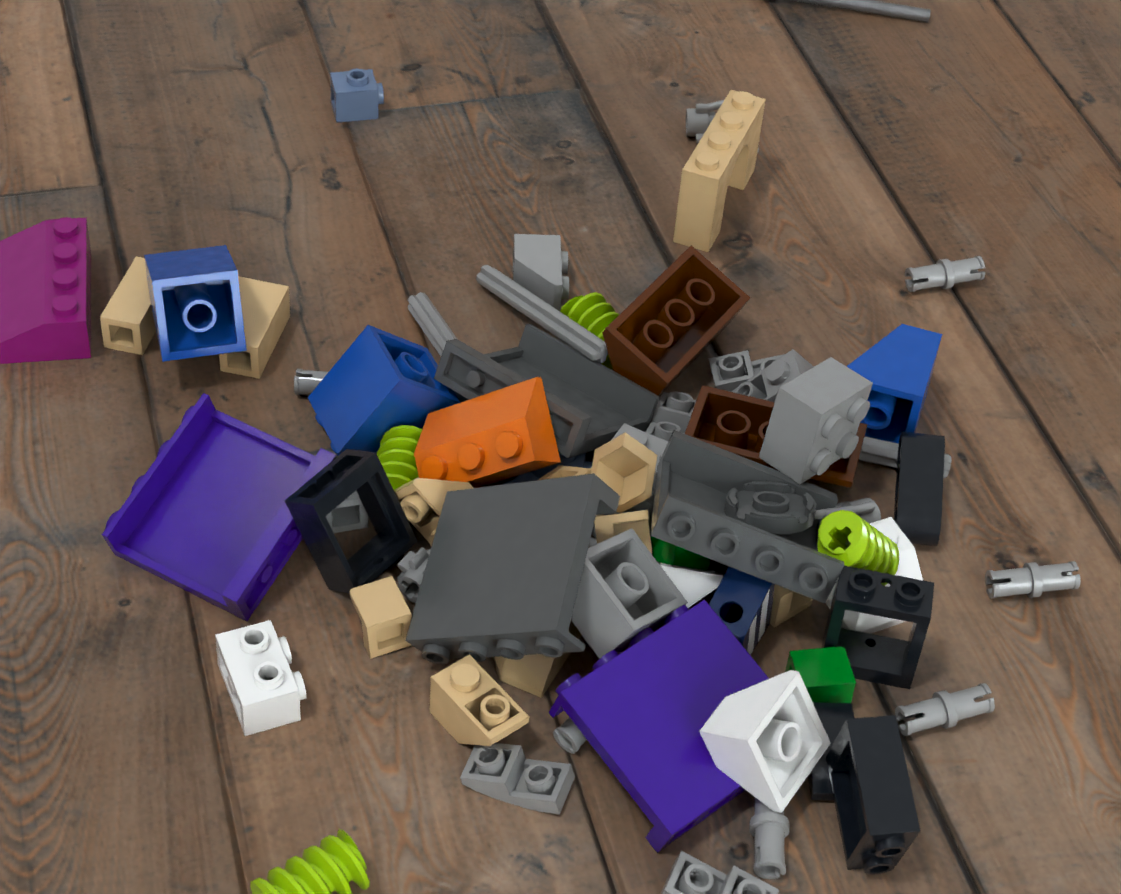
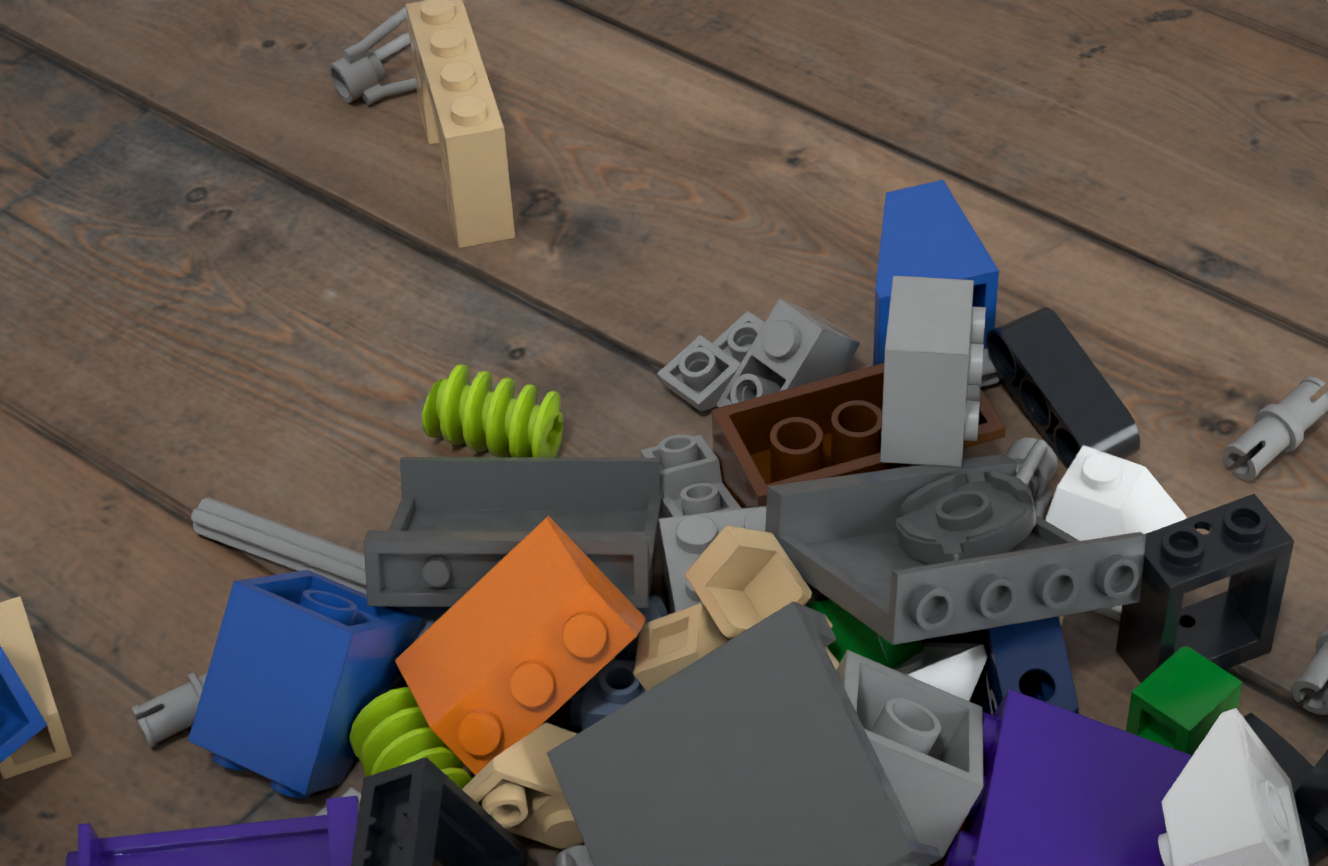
camera: 30 degrees left, 0 degrees up
light grey axle [476,265,608,363] -> none
light grey slope [512,234,569,311] -> none
reddish brown slope [602,245,750,396] -> none
lime piece [817,510,899,586] -> none
light grey pin [905,256,985,292] -> none

